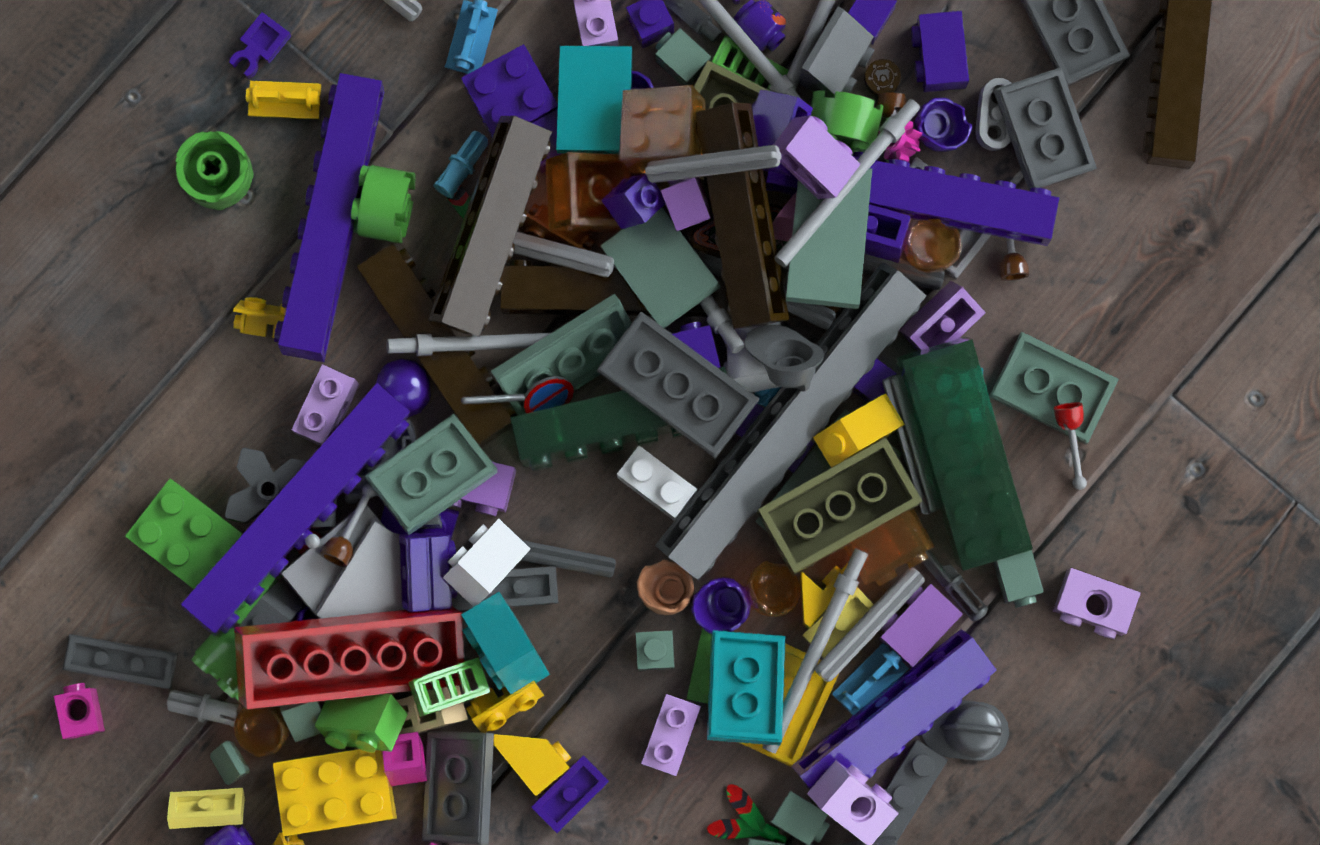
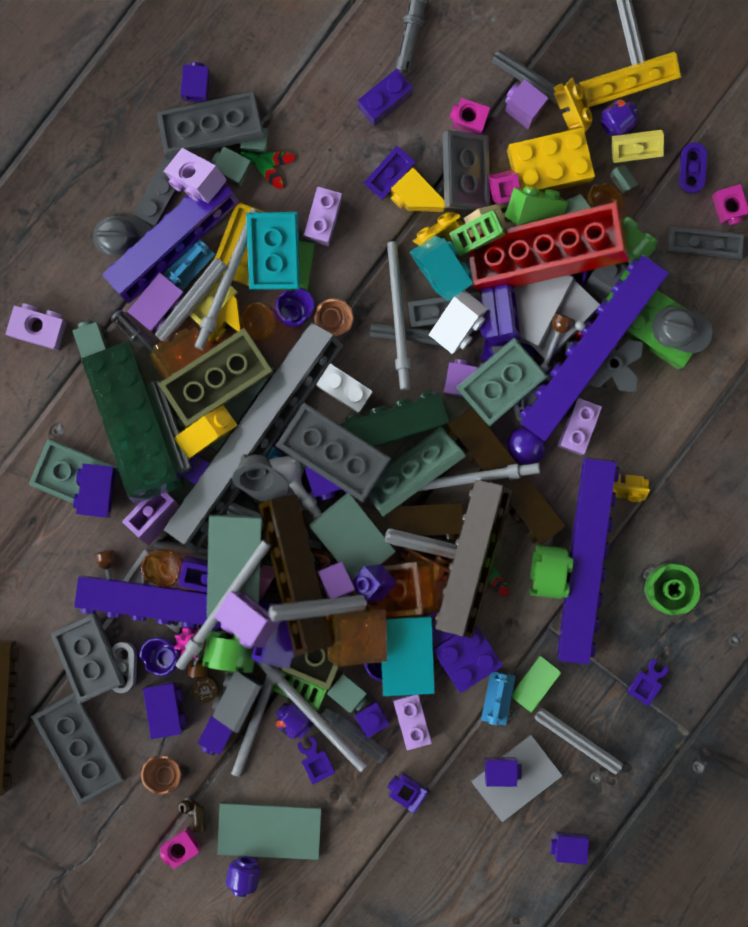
camera: 175 degrees right, 5 degrees up
light grey axle [167,690,241,728] -> none
yellow hinge [246,81,321,119] -> none
medium azure axle [433,131,488,198] -> none
piece [461,376,574,418] -> none
sand green brick [636,631,674,671] -> none
hinge [1054,402,1087,490] -> none
none -> dark purple brick [73,463,117,518]
none -> light grey bar [387,242,411,390]
none -> bright green slope [511,656,562,713]
none -> dark grey piece [652,307,713,353]
none -> dark purple plate [679,142,707,194]

